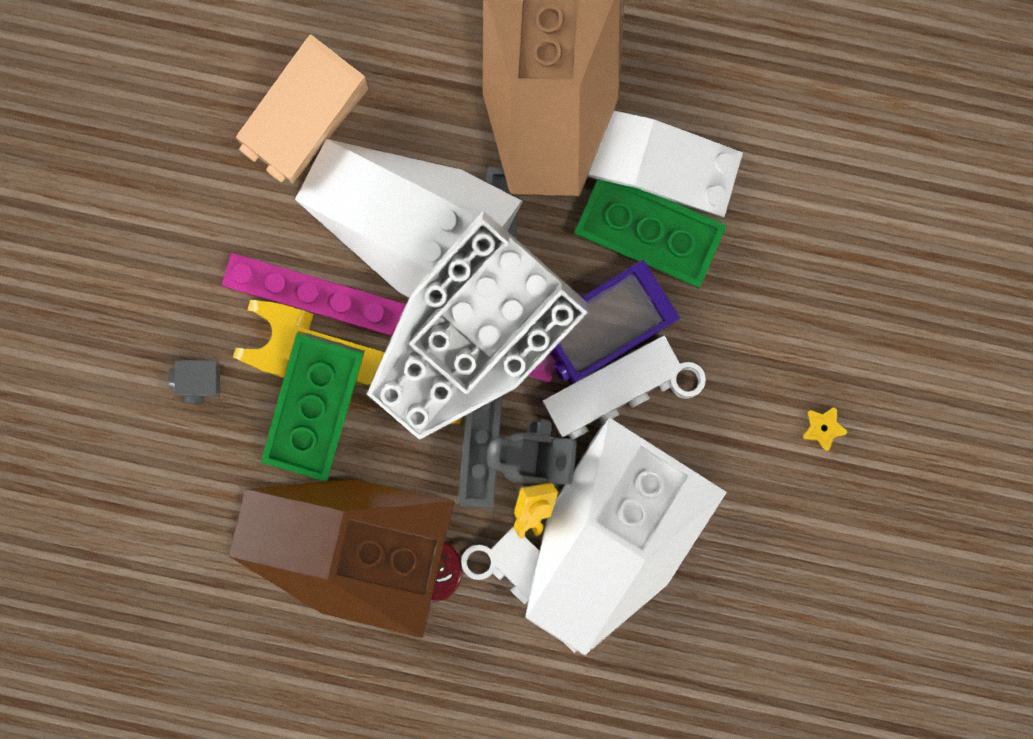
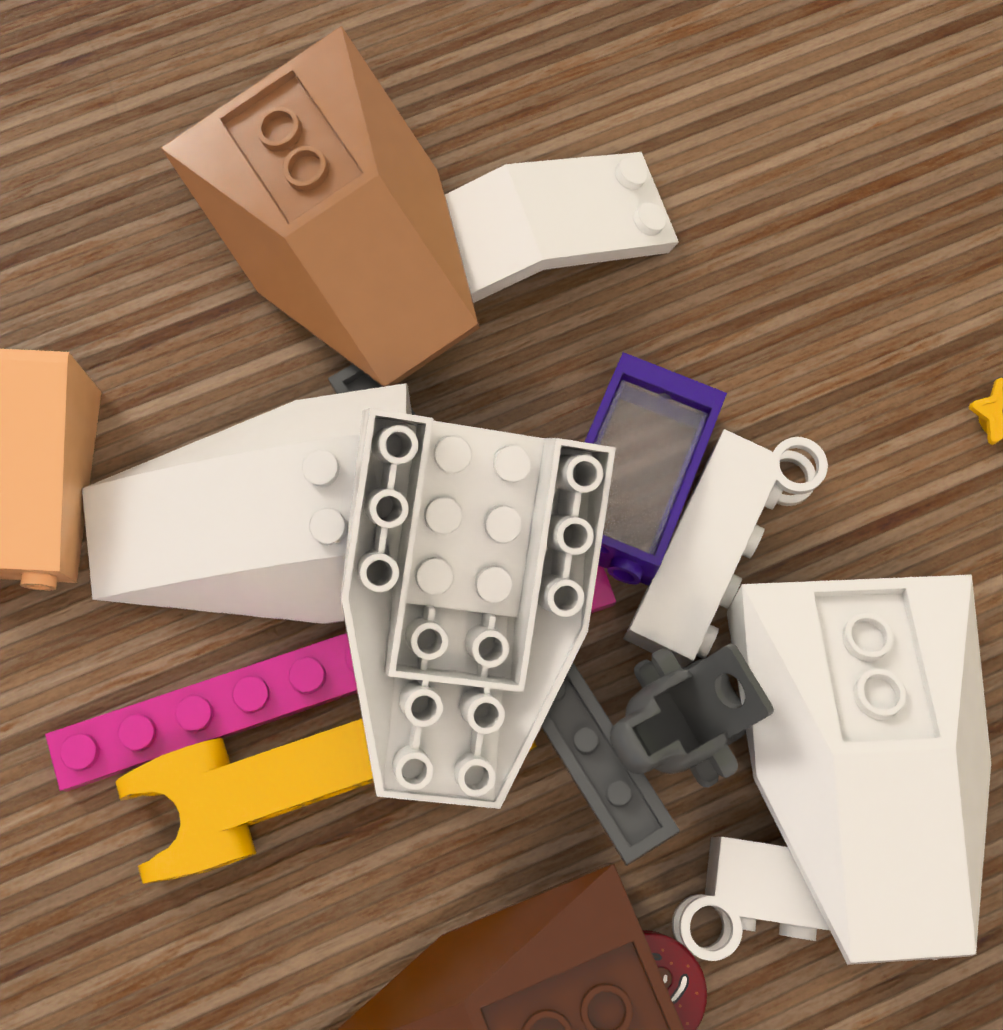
camera: 35 degrees left, 10 degrees down
dark grey brick [168,360,220,404] -> none
green plate [261,331,365,482] -> none
yellow plate [514,483,558,539] -> none
green plate [574,179,727,289] -> none

